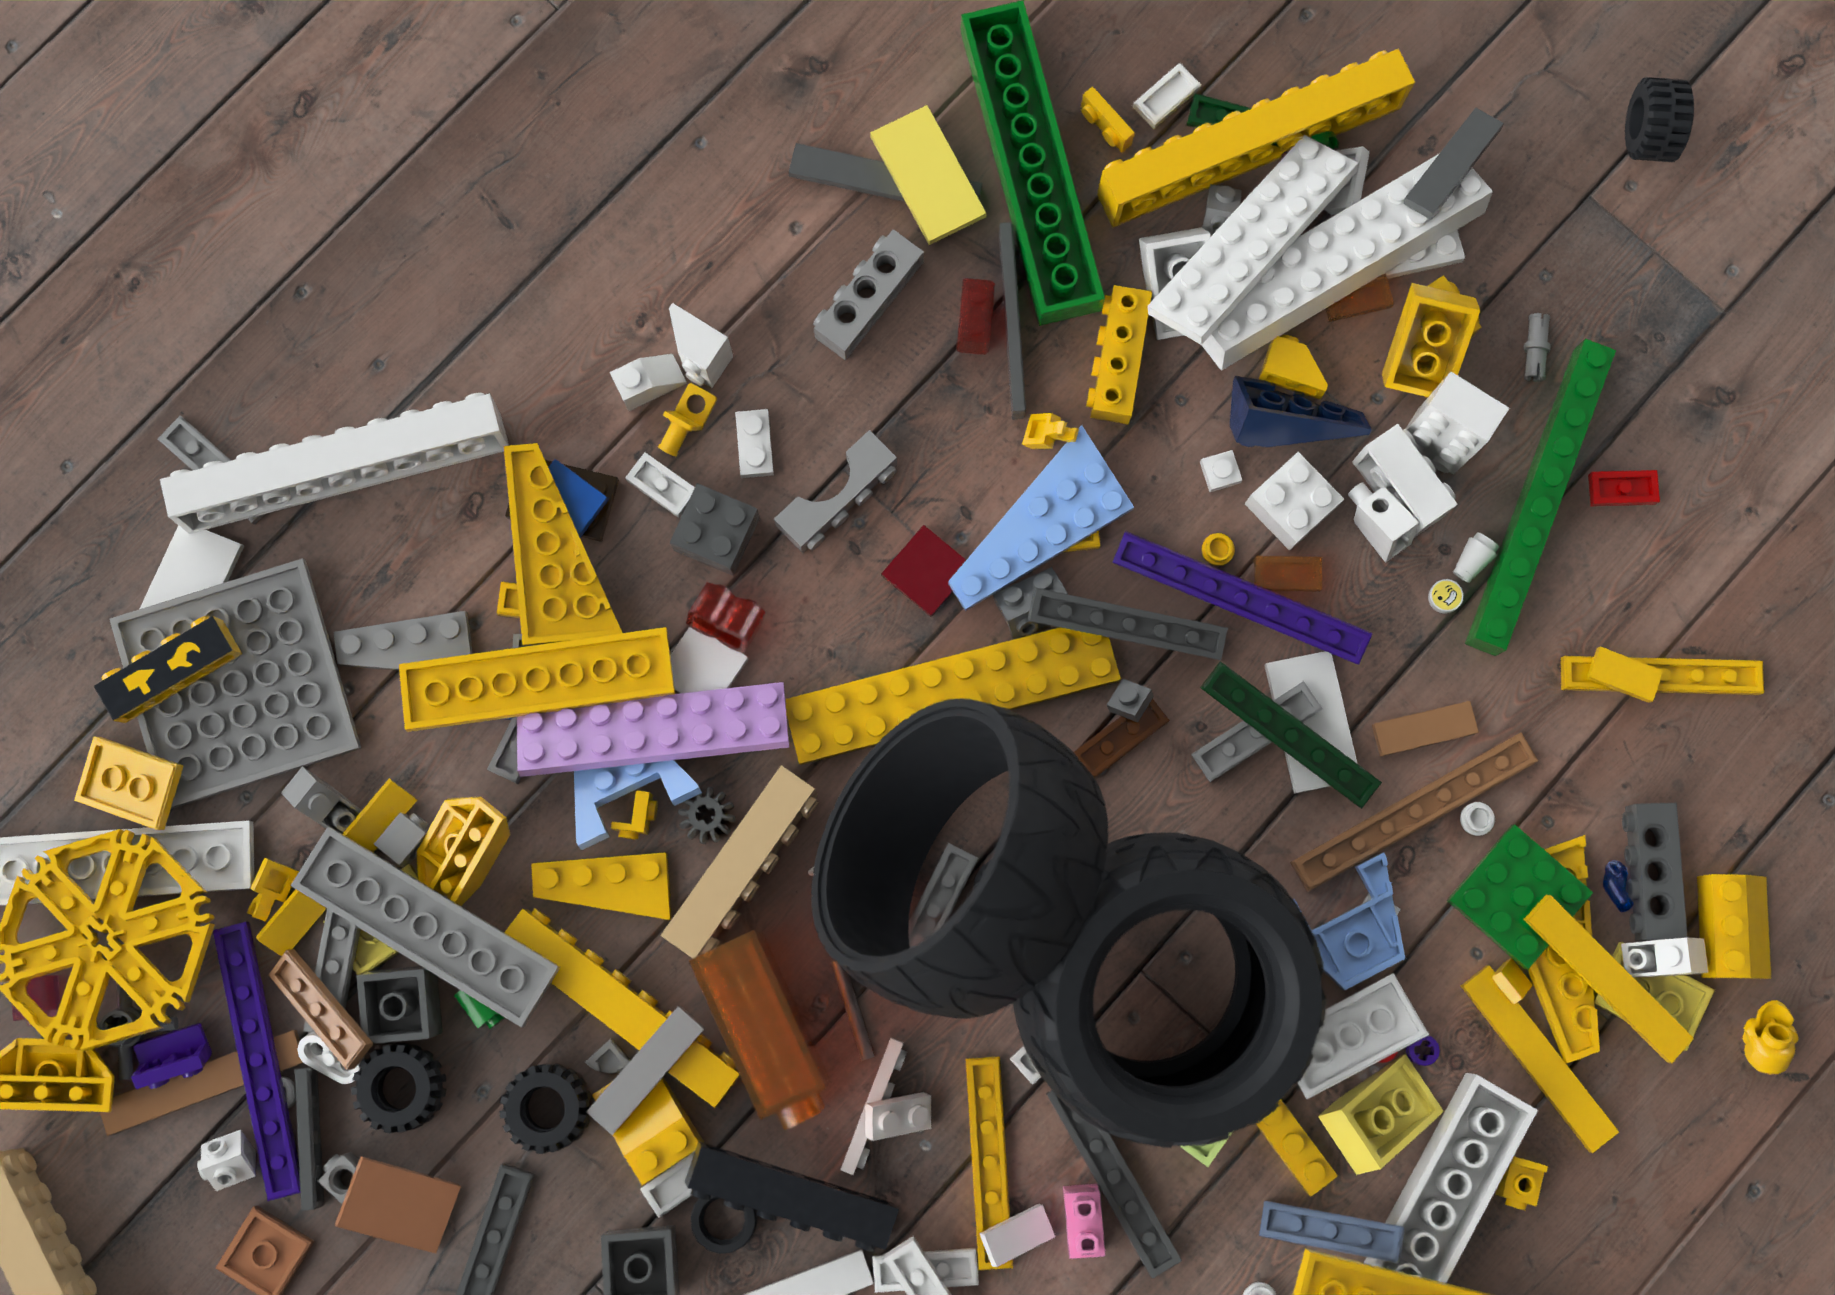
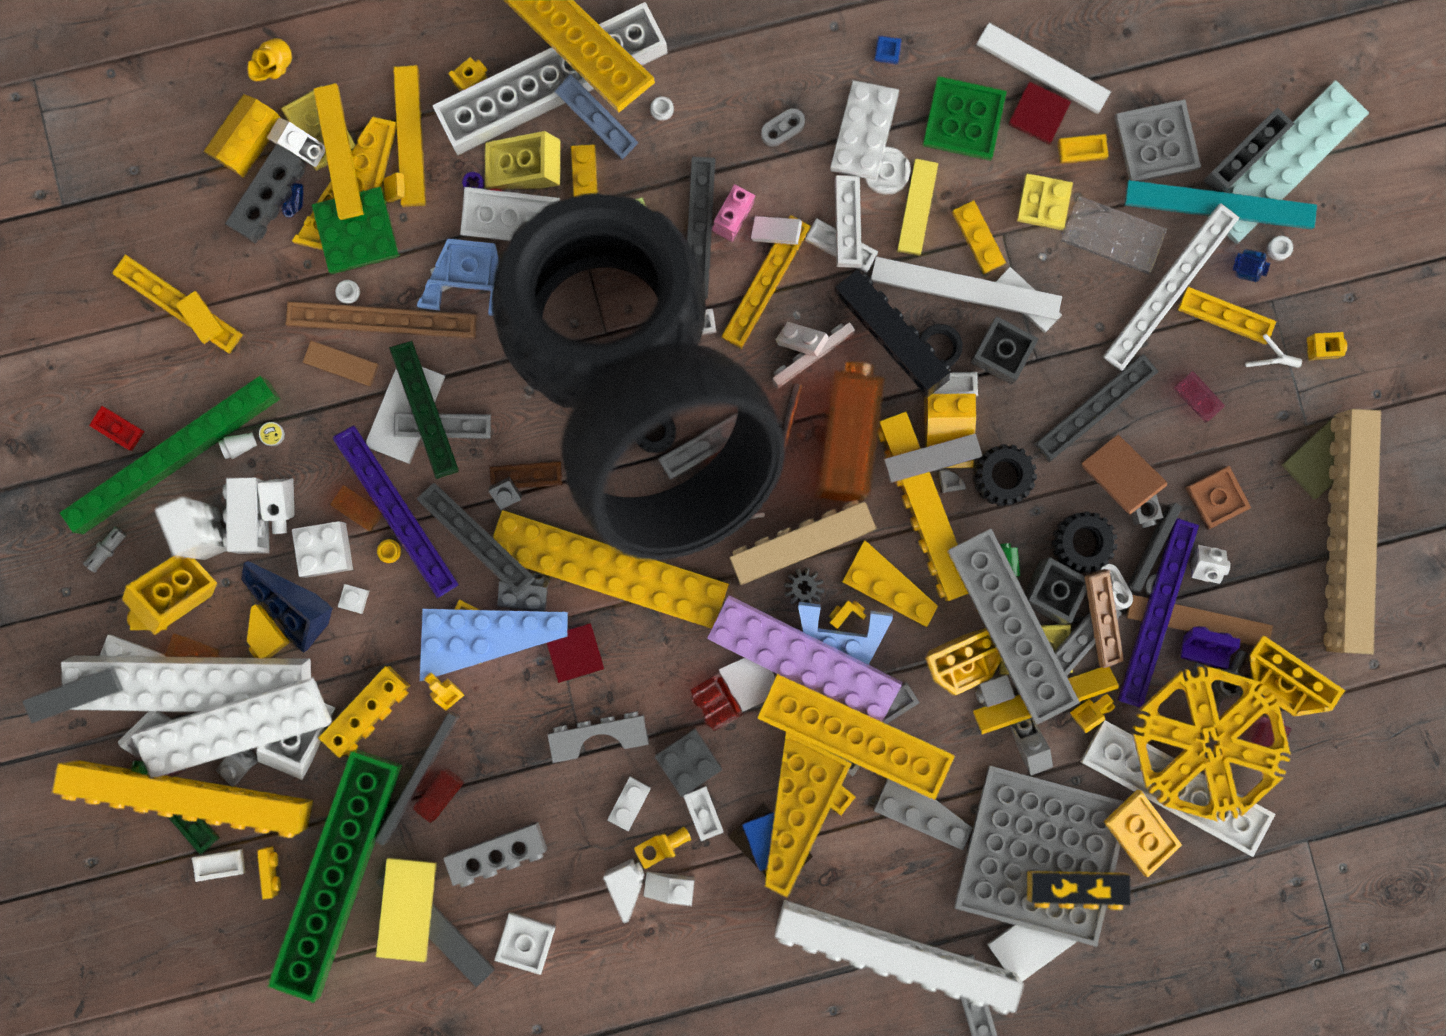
camera: 150 degrees left, 5 degrees up
none -> white tile [494,912,556,975]

